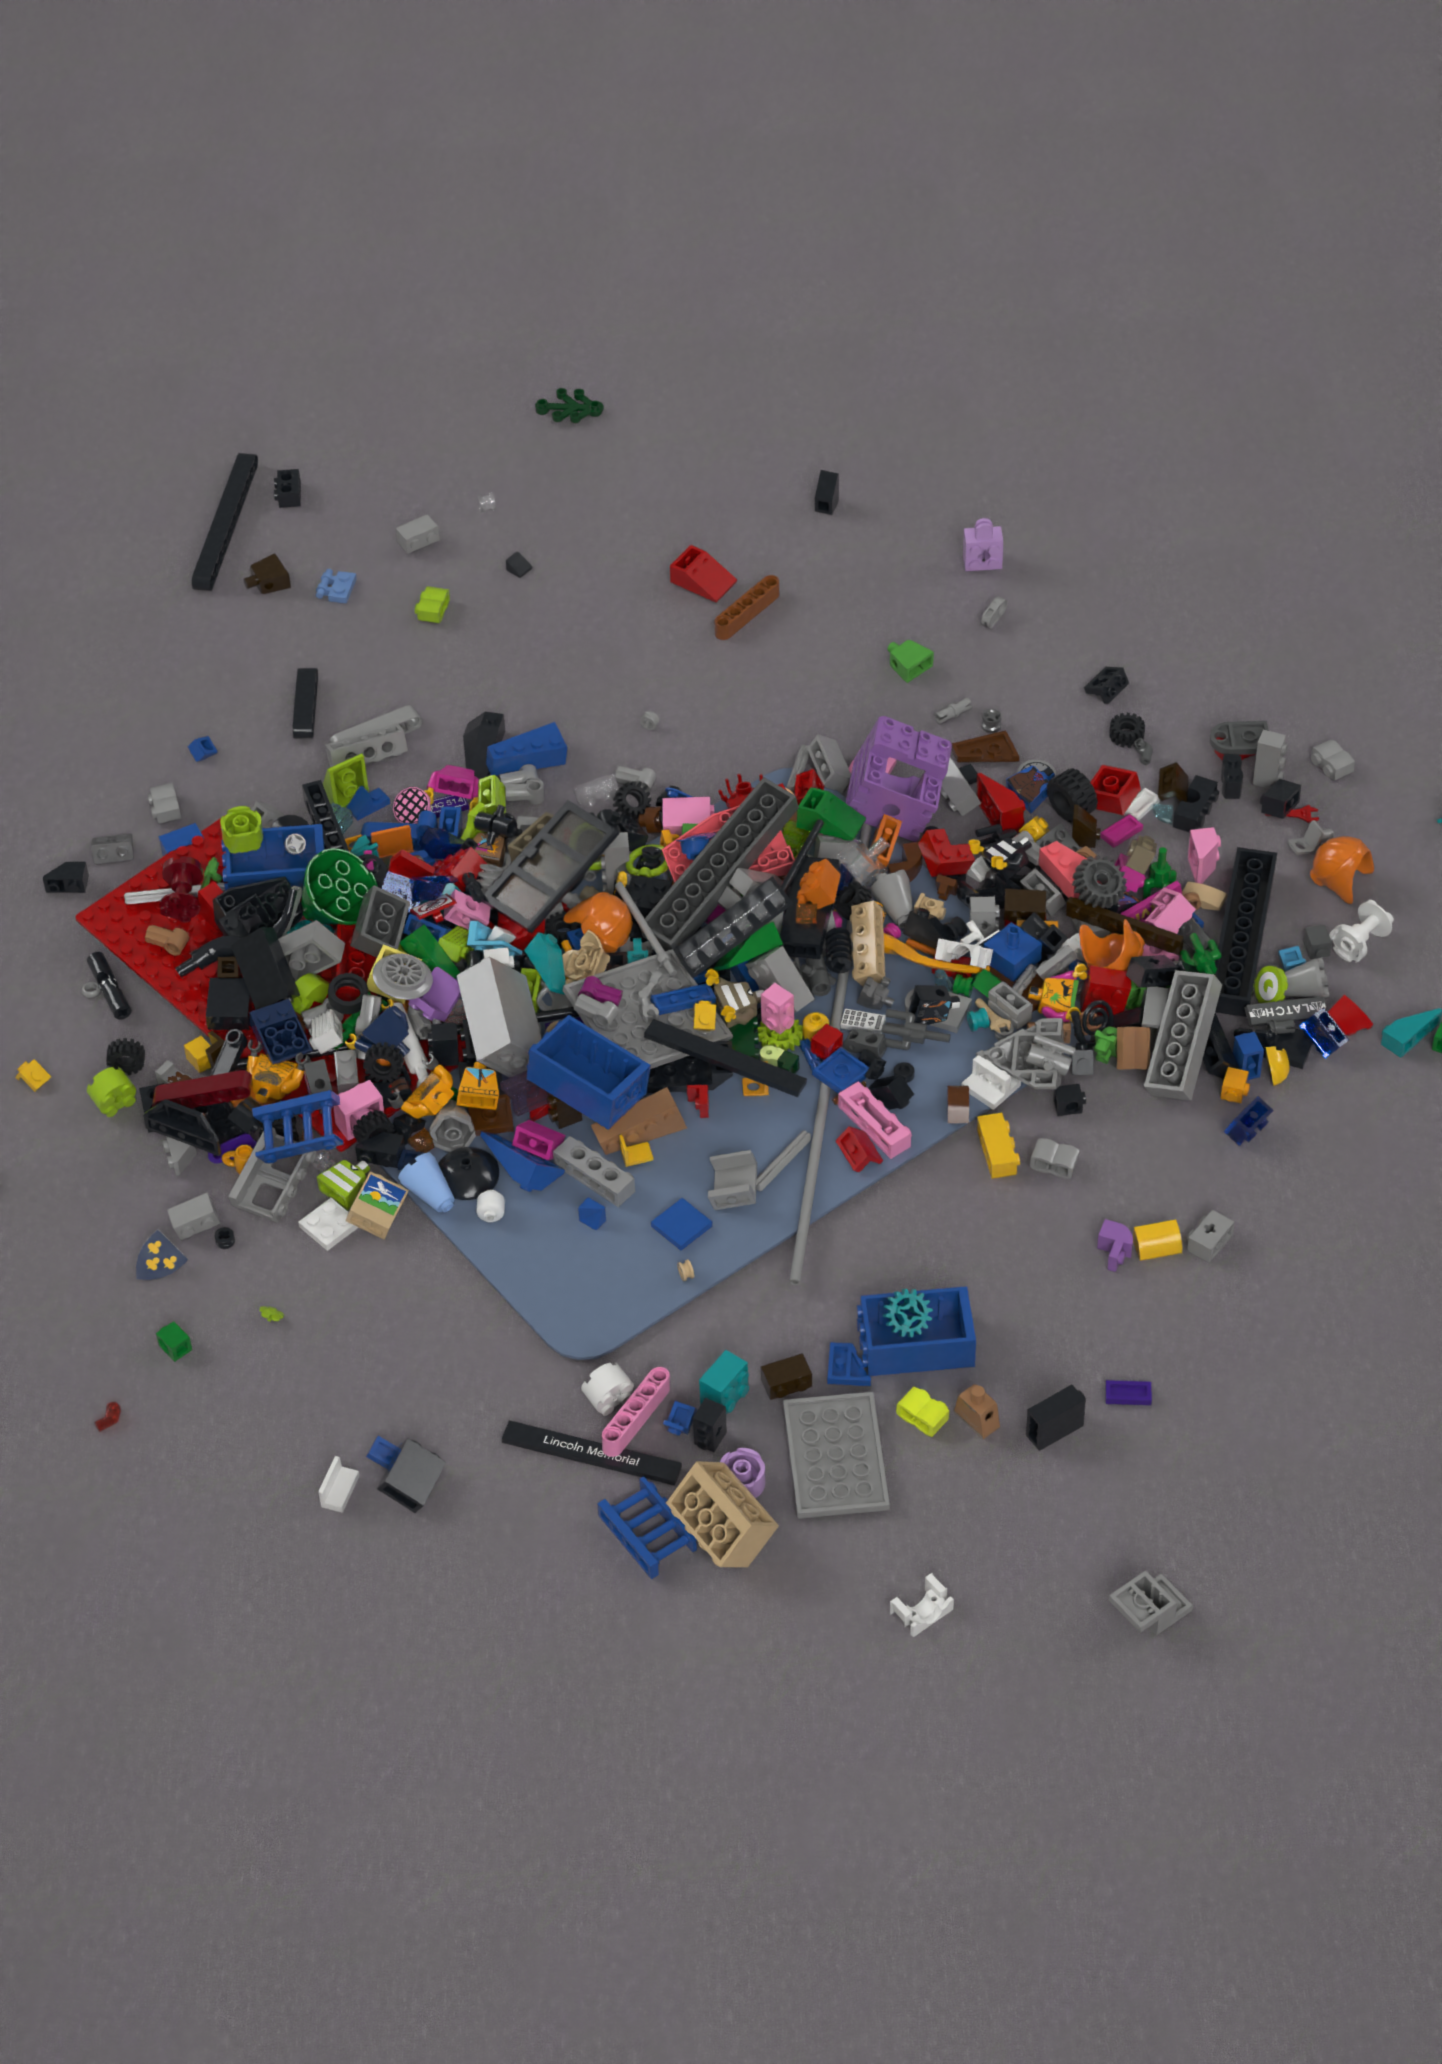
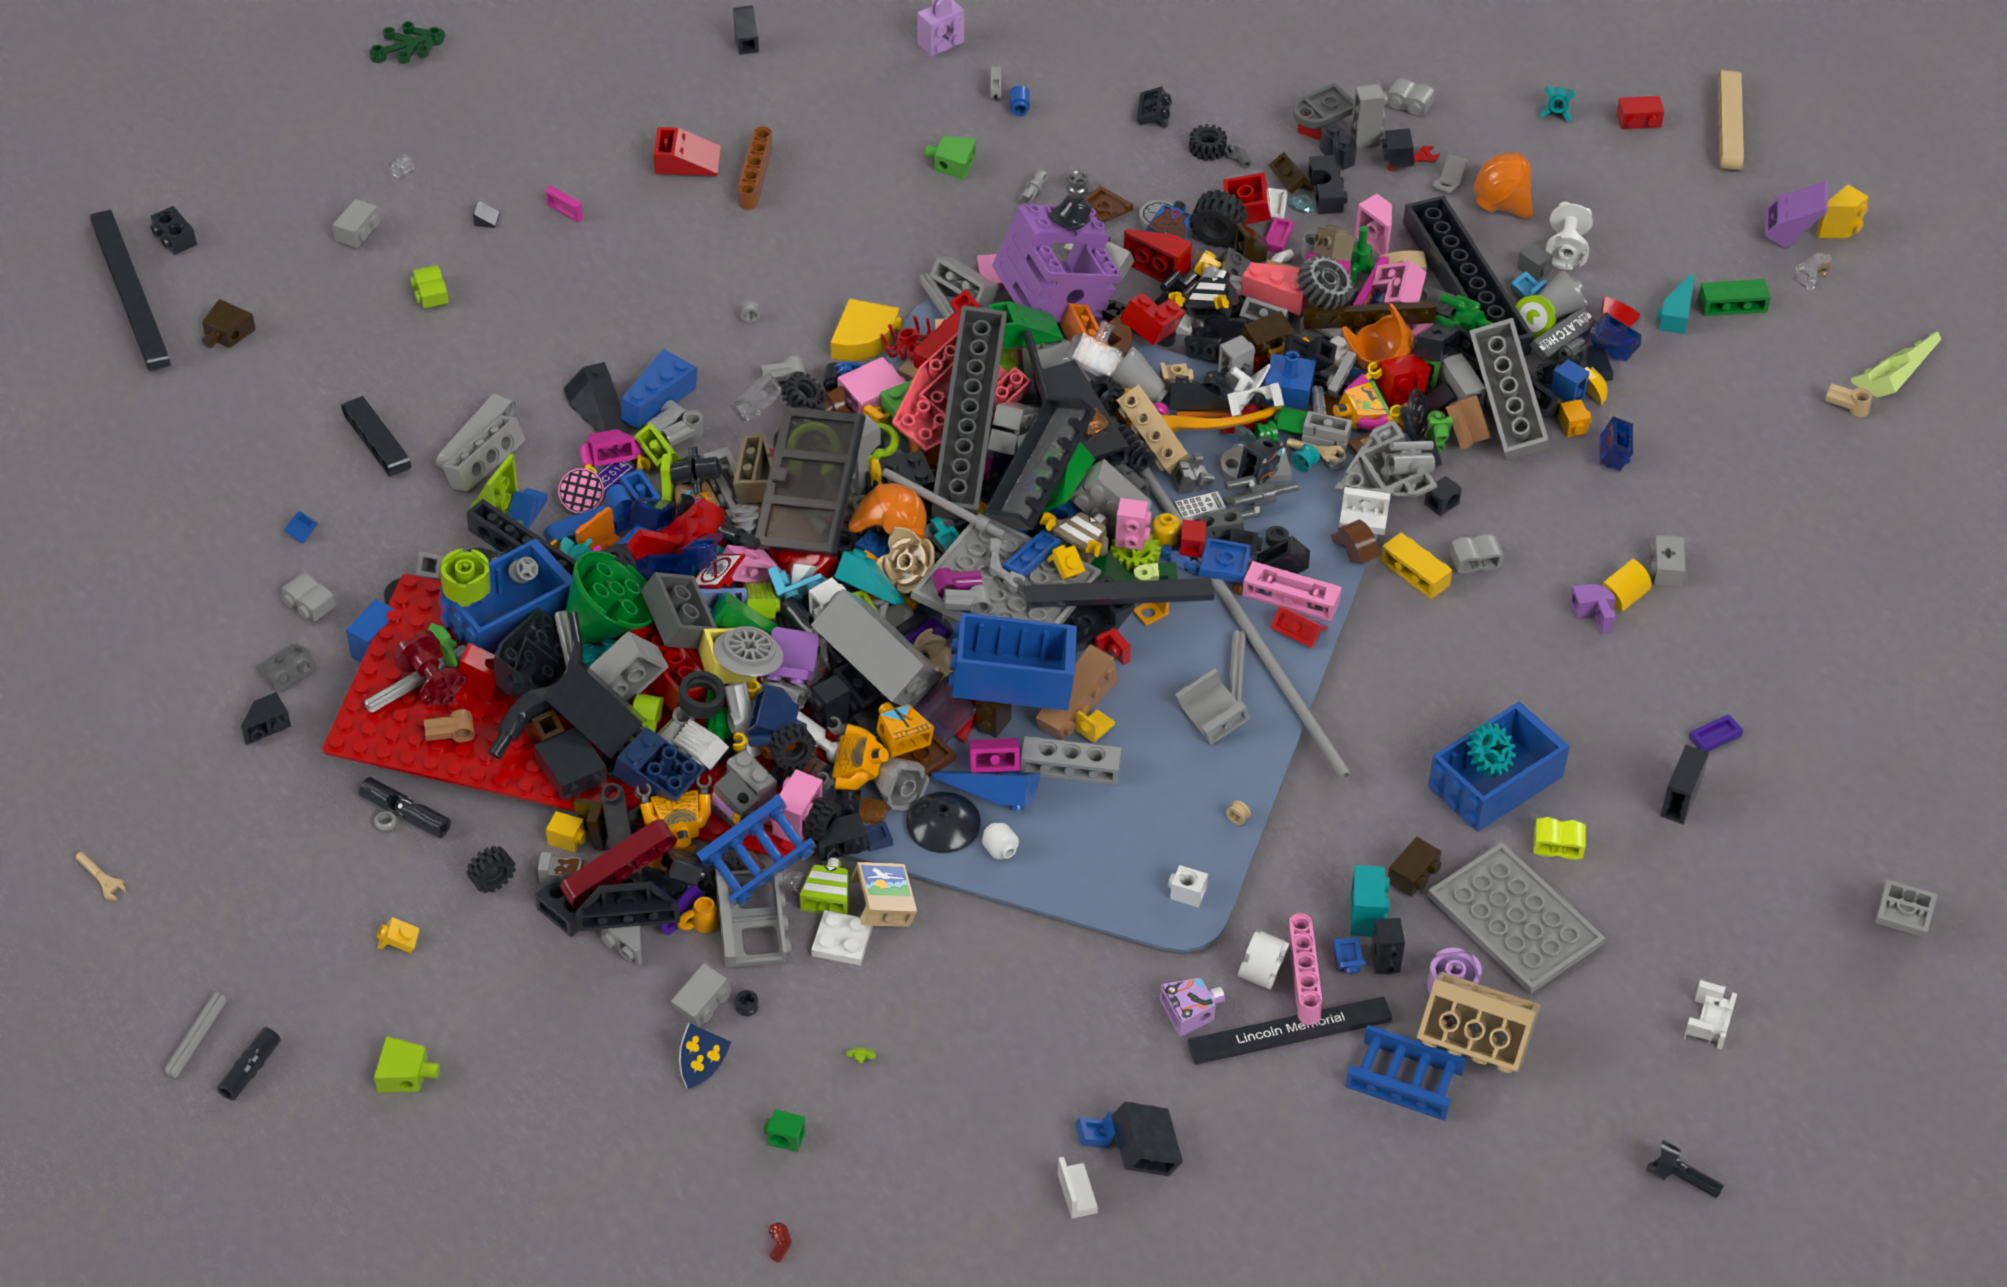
camera: 35 degrees left, 0 degrees up
lime brick [87,1067,136,1117] -> none
medium blue plate [316,569,357,604] -> none
light blue cone [398,1152,455,1213] -> none
blue slope [578,1198,606,1230] -> none
blue tile [651,1198,712,1251] -> none
blue piece [676,833,716,860] -> none
orange brick [797,859,841,909] -> none
blue wing [827,1342,871,1386] -> none
reddish brown tile [935,874,958,901] -> none
medium nougat torso [954,1384,1000,1439] -> none
none -> dark pink tile [545,185,583,222]
none -> yellow brick [831,299,903,361]
none -> blue brick [1010,86,1030,116]
none -> black piece [1051,193,1091,230]
none -> lavender torso [1160,978,1225,1037]
none -> white brick [1168,865,1208,908]
none -> white arm [1271,249,1294,263]
none -> black piece [1646,1139,1724,1198]

